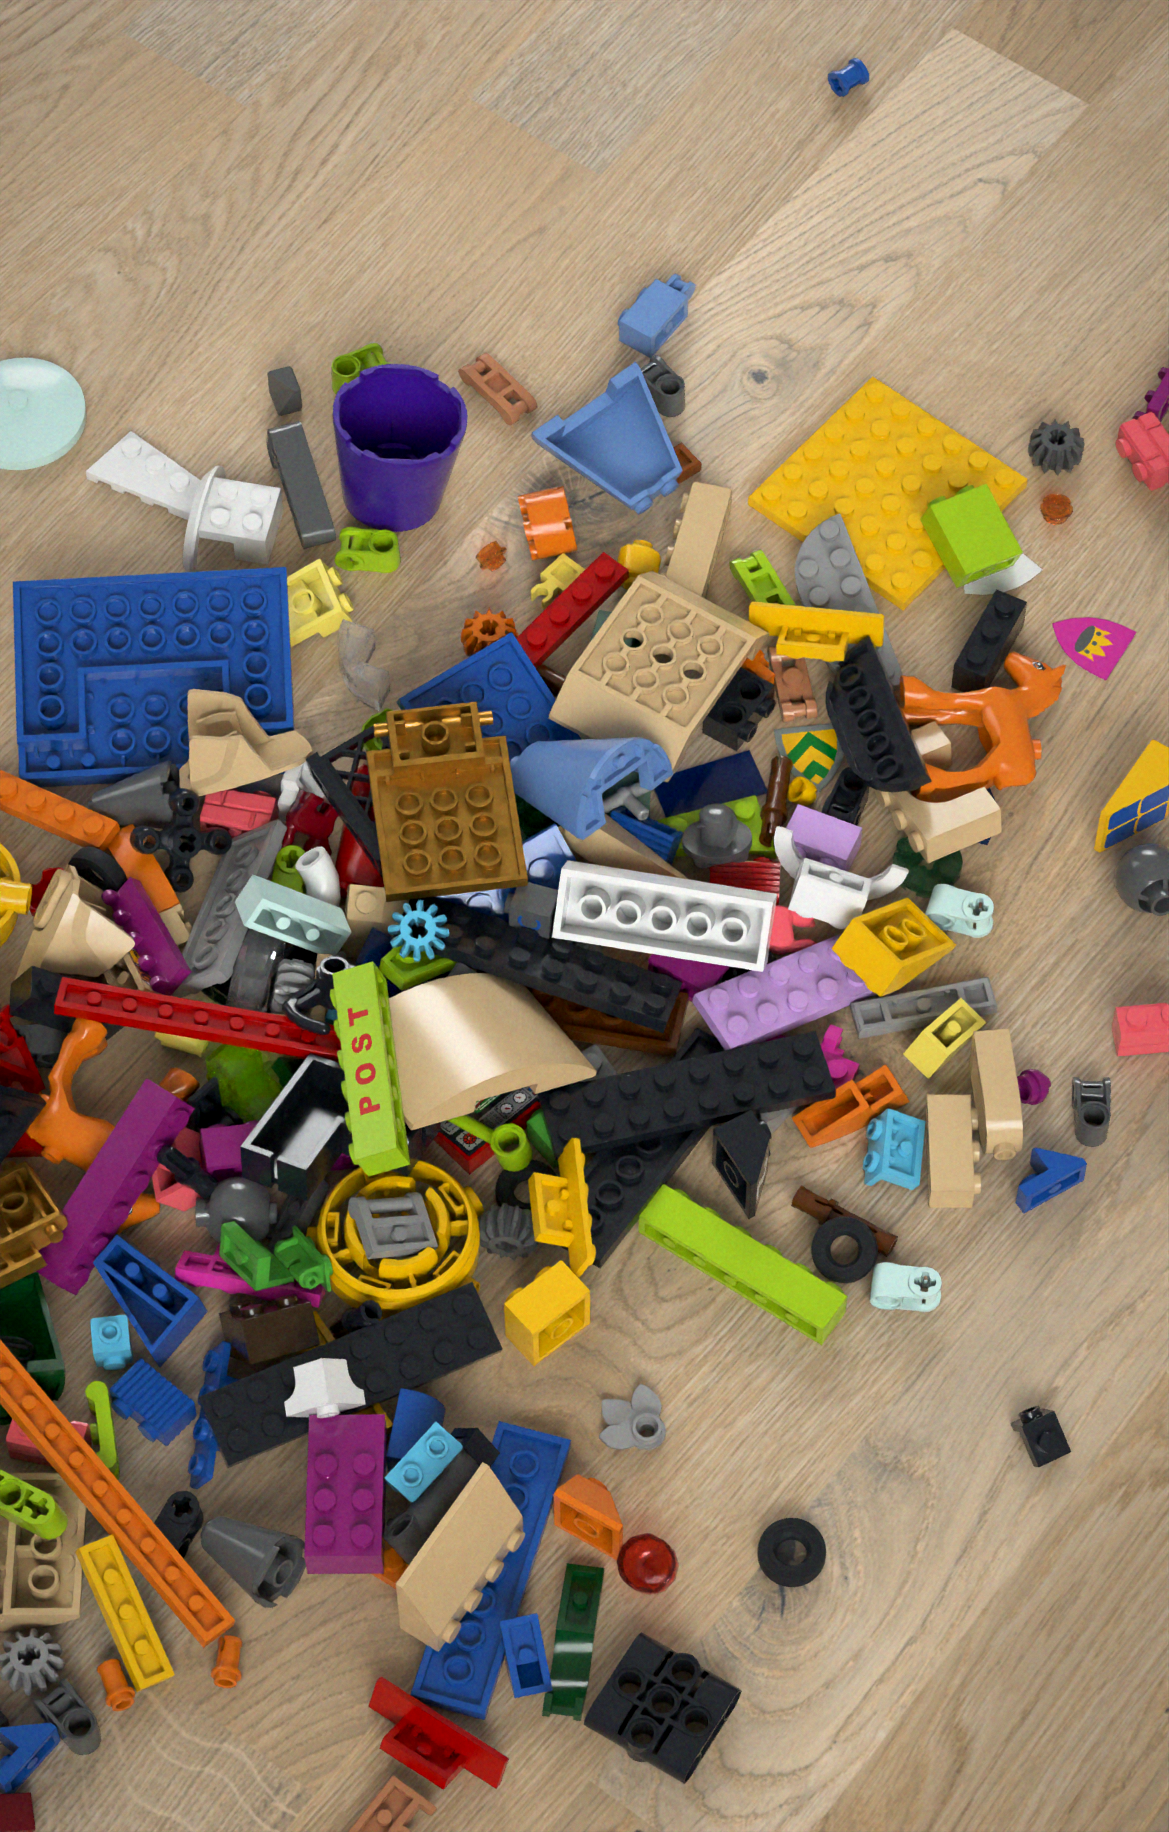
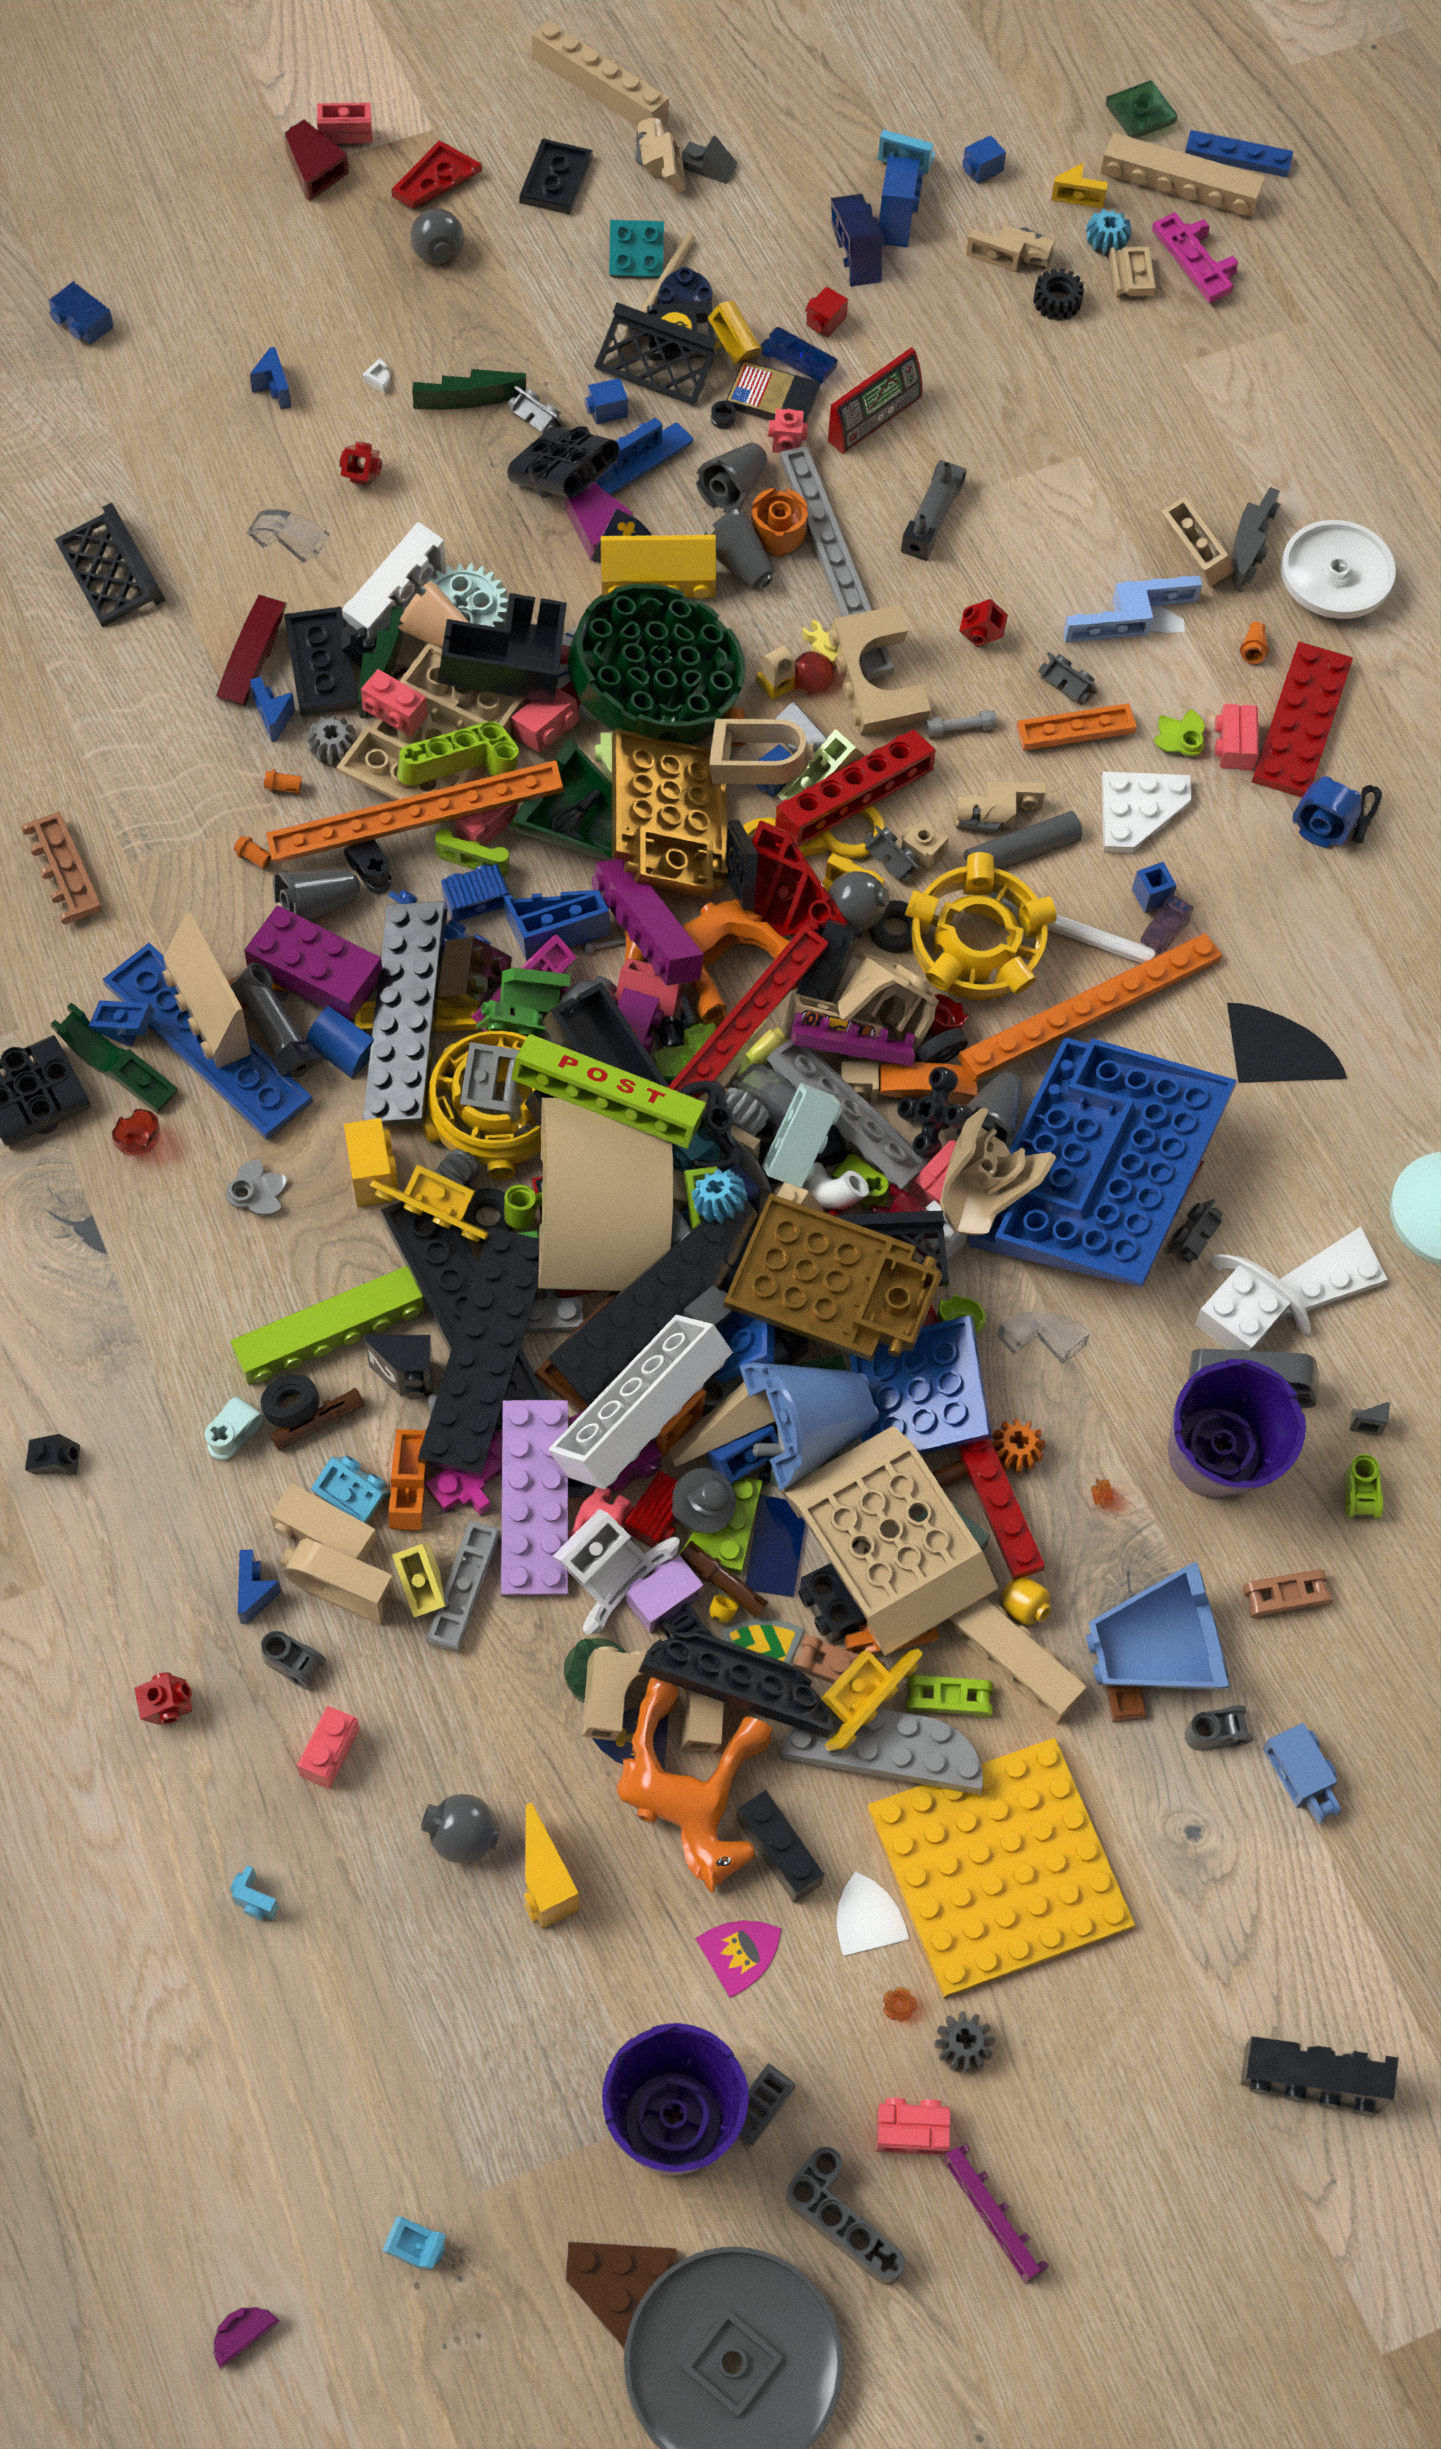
camera: 115 degrees right, 5 degrees up
dark grey piece [32,1678,101,1755] -> none
yellow plate [75,1534,175,1692] -> none
medium azure bracket [90,1315,134,1370] -> none
black axle [157,1145,218,1198] -> none
white brick [284,1358,366,1418] -> none
light yellow plate [287,559,354,647] -> none
black axle [330,1300,382,1339] -> none
lime piece [334,527,401,573] -> none
red bracket [368,1677,509,1790] -> none
medium azure bracket [385,1422,463,1503] -> none
orange brick [518,486,578,561] -> none
light yellow plate [531,553,585,609] -> none
orange slope [553,1474,623,1561] -> none
black tyre [757,1518,826,1587] -> none
yellow slope [831,897,956,997] -> none
lime brick [920,484,1023,588] -> none
light aqua piece [925,884,994,938] -> none
magenta plate [1017,1069,1051,1105] -> none
none -> black wedge [1240,2036,1399,2117]

